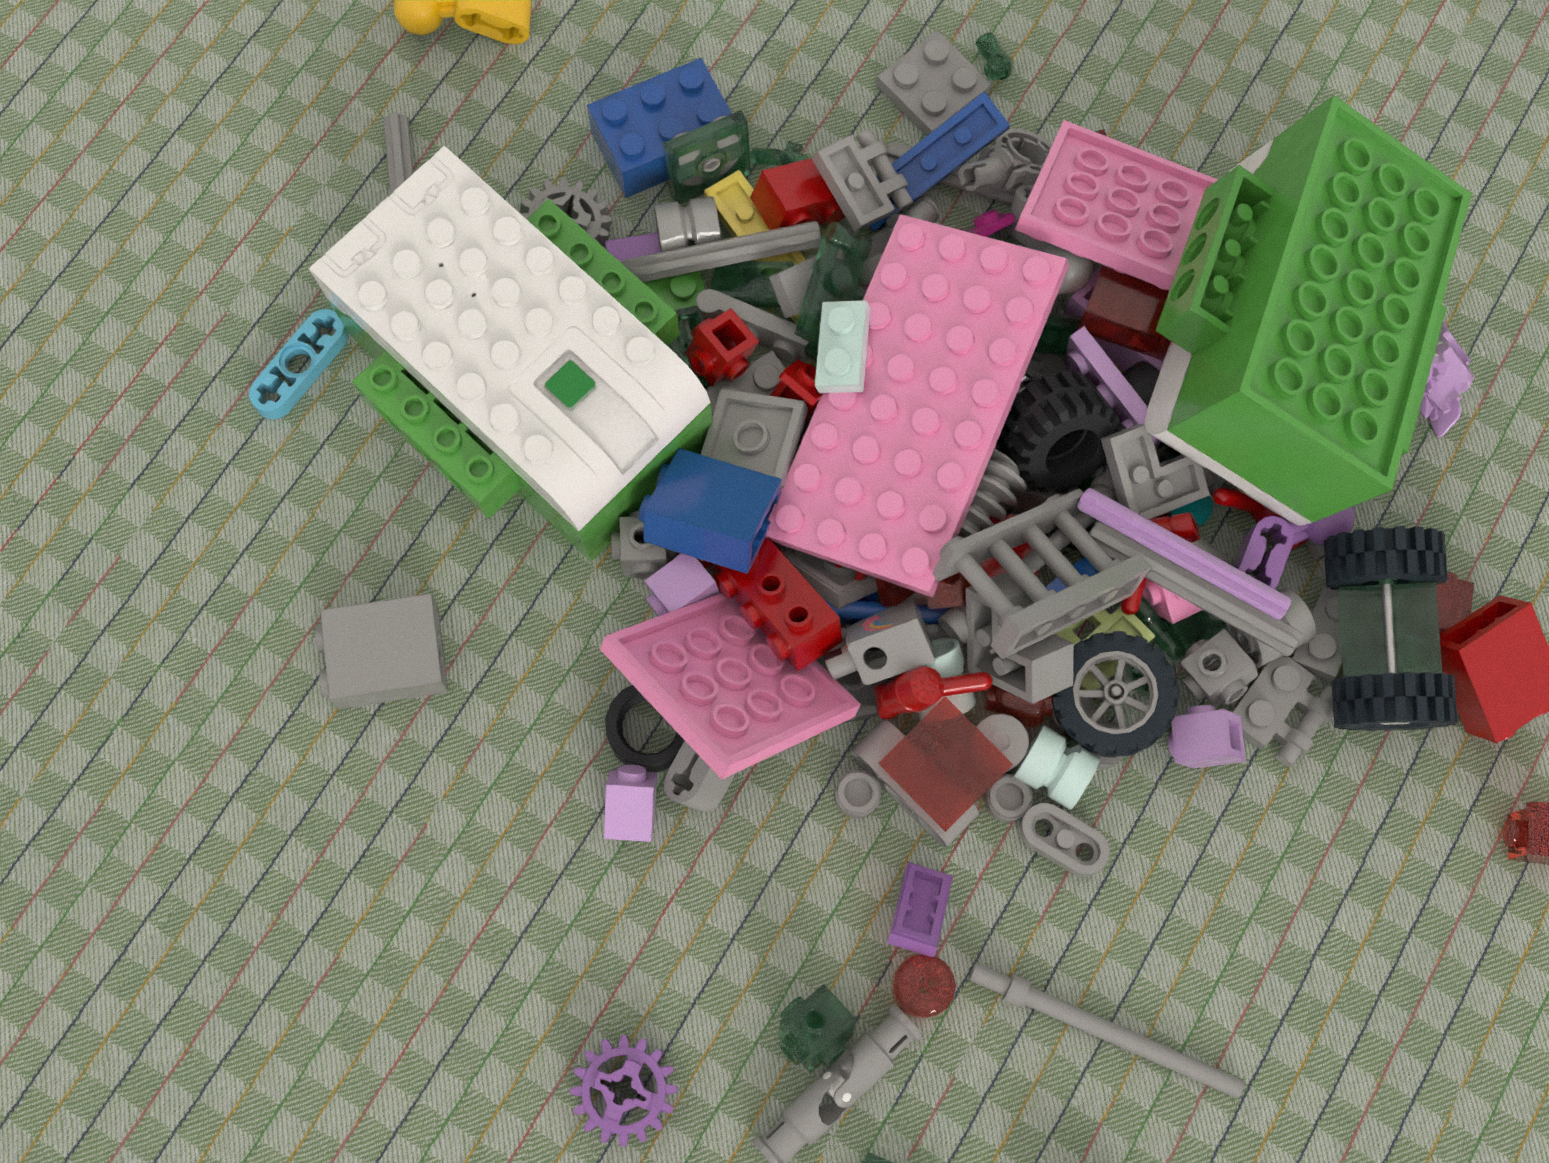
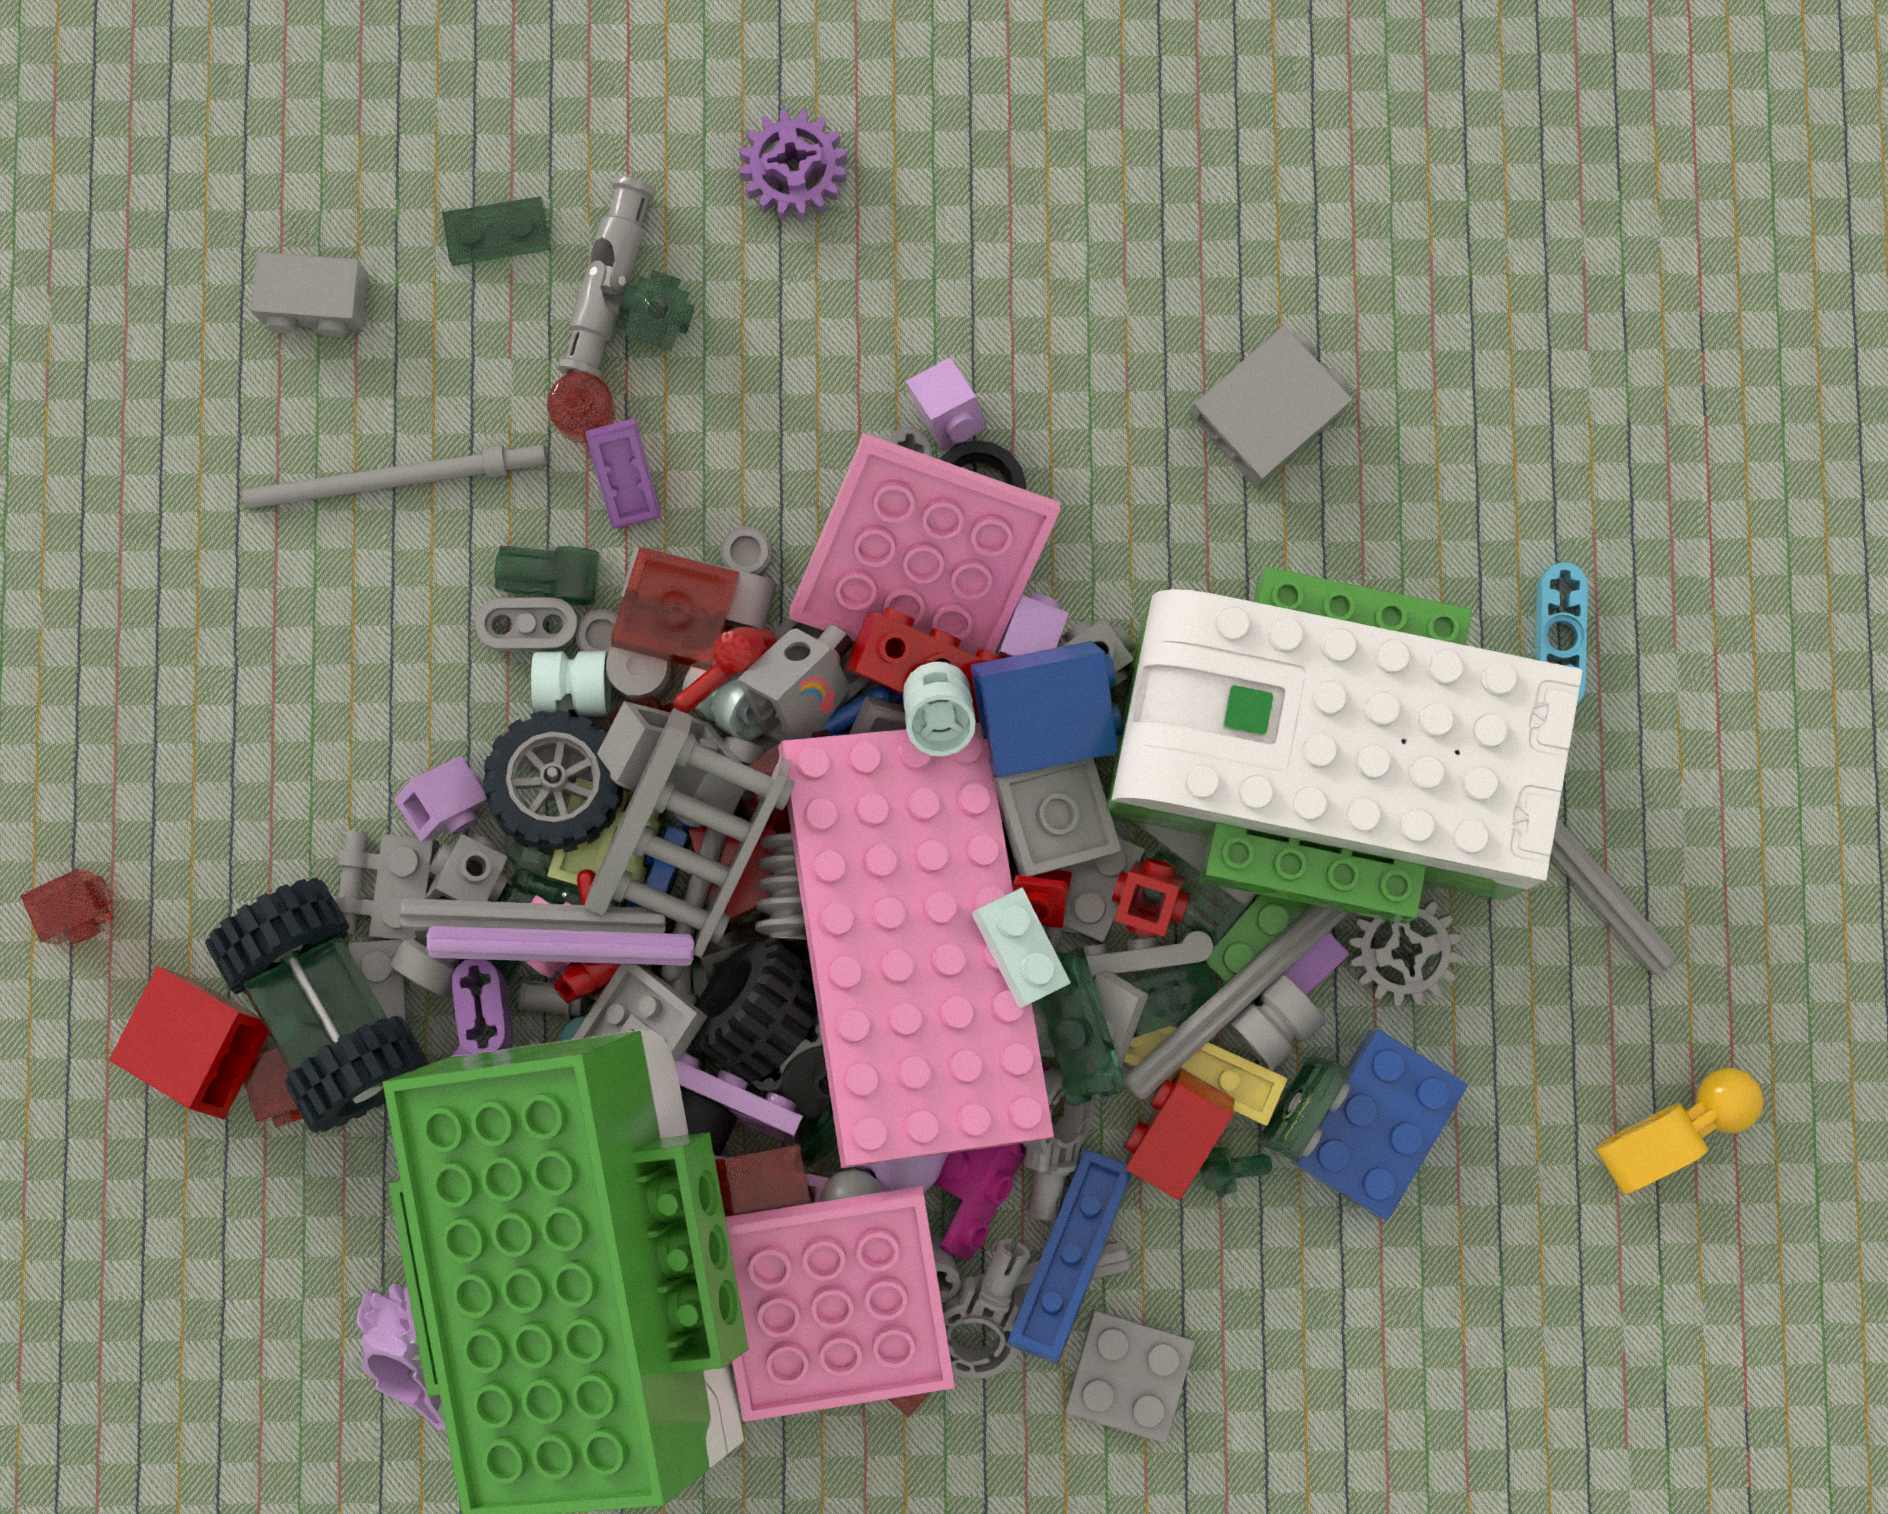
camera: 150 degrees right, 10 degrees up
light grey plate [811,128,914,232] -> none
clear green arm [975,32,1014,81] -> none
none -> clear green piece [494,545,600,605]
none -> light aqua wheel [903,662,976,756]

